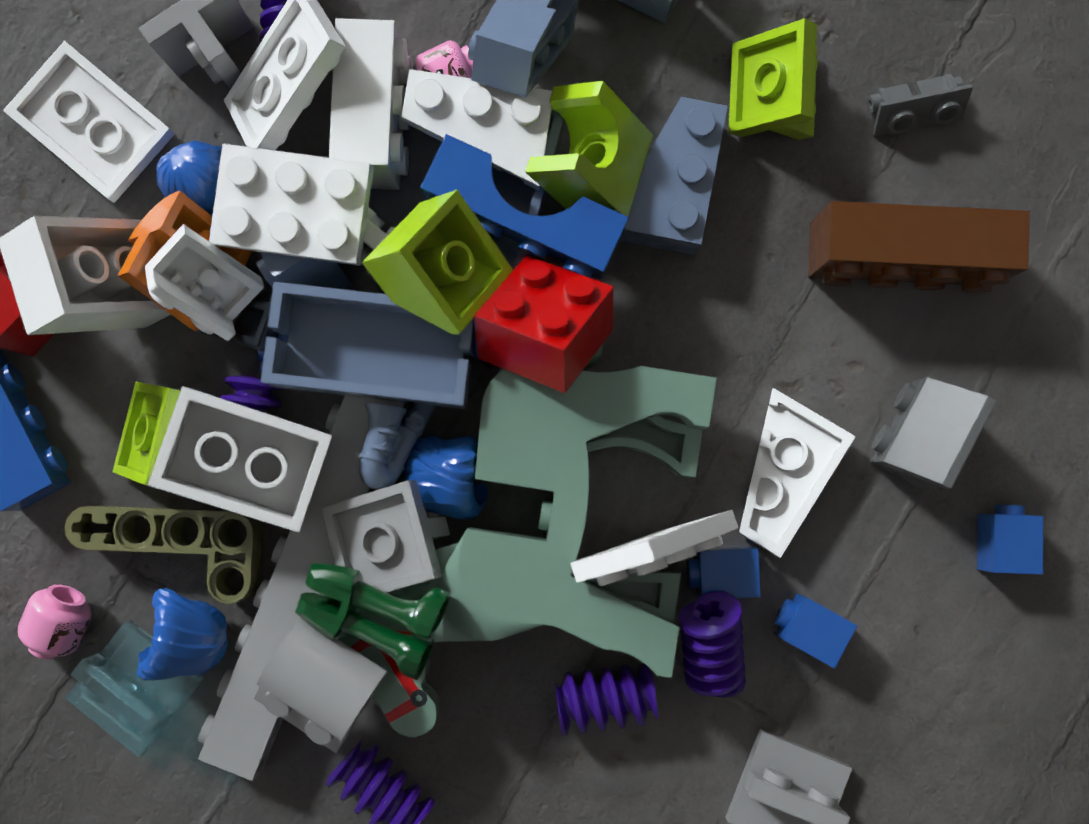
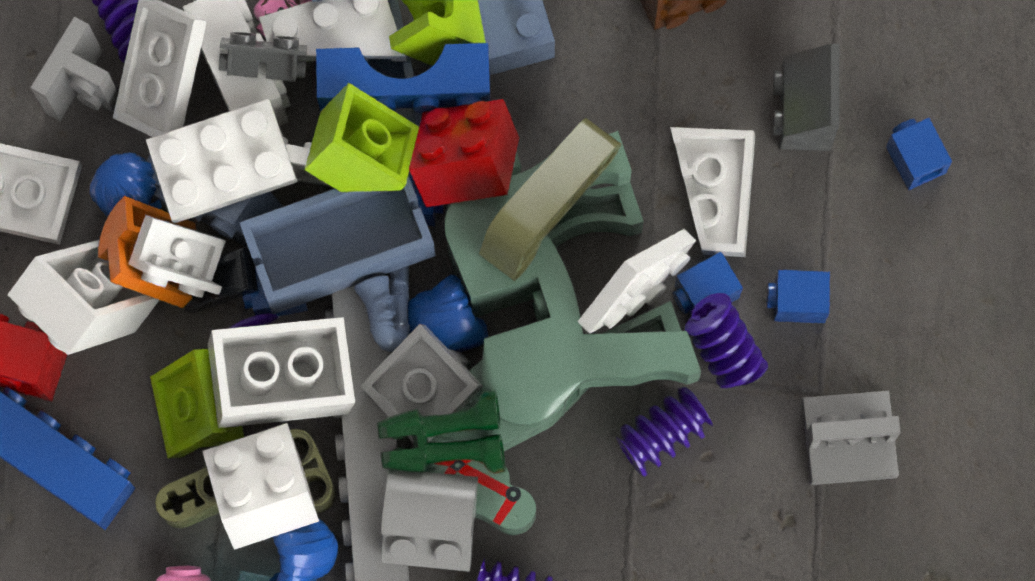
camera: 25 degrees left, 10 degrees down
none -> white brick [203,423,319,550]
none -> dark grey hinge [219,32,307,82]
none -> olive beam [479,118,621,281]

